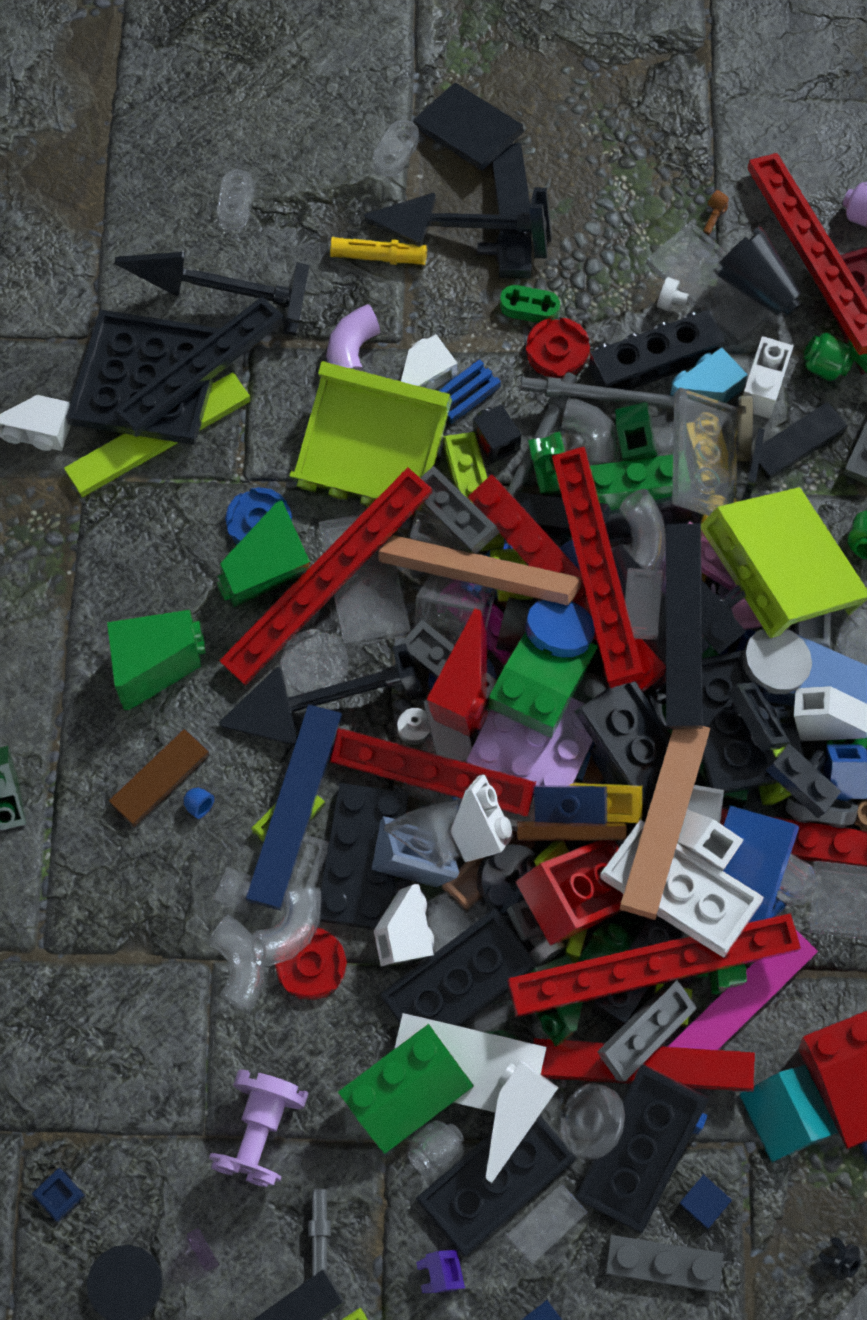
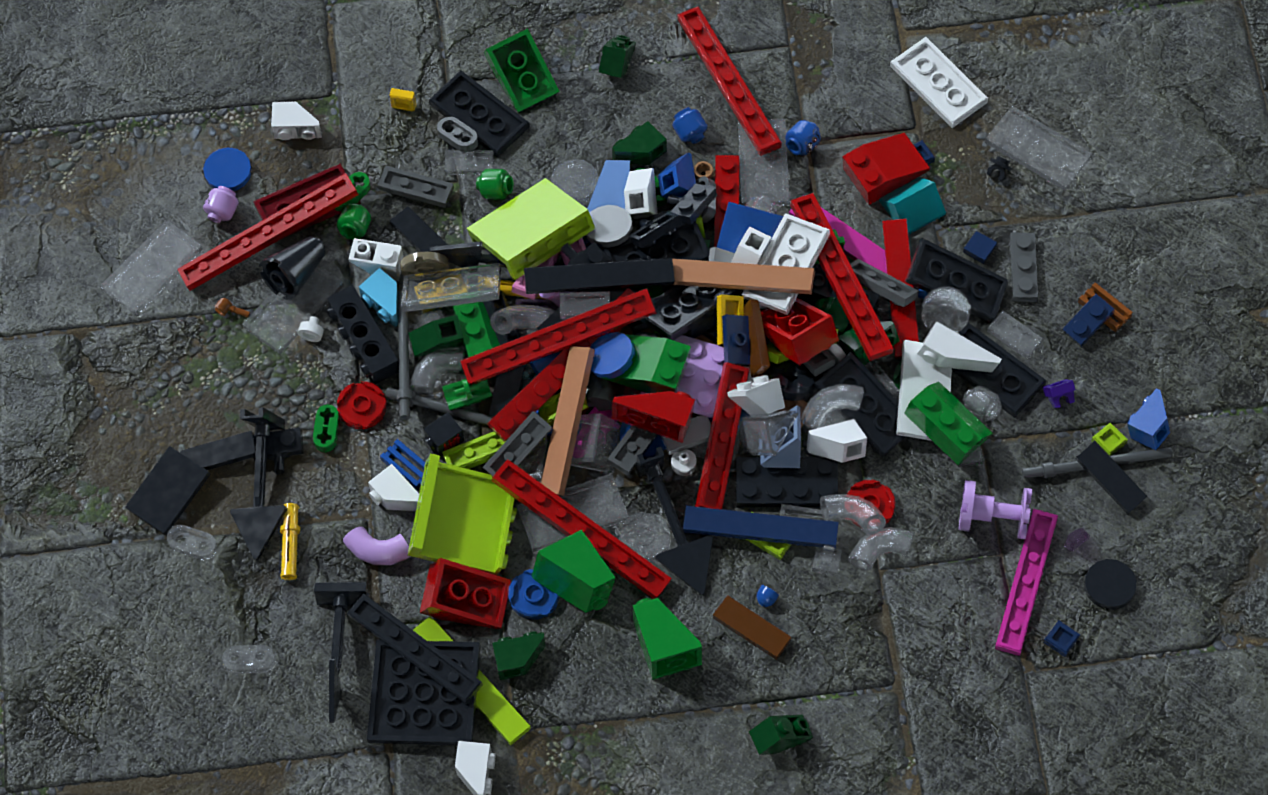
camera: 95 degrees left, 5 degrees down
none -> clear tile [100,219,203,316]
none -> red slope [420,558,511,629]
none -> dark green slope [492,631,546,680]
none -> clear cylinder [801,384,863,429]
none -> dark pink tile [995,509,1058,656]

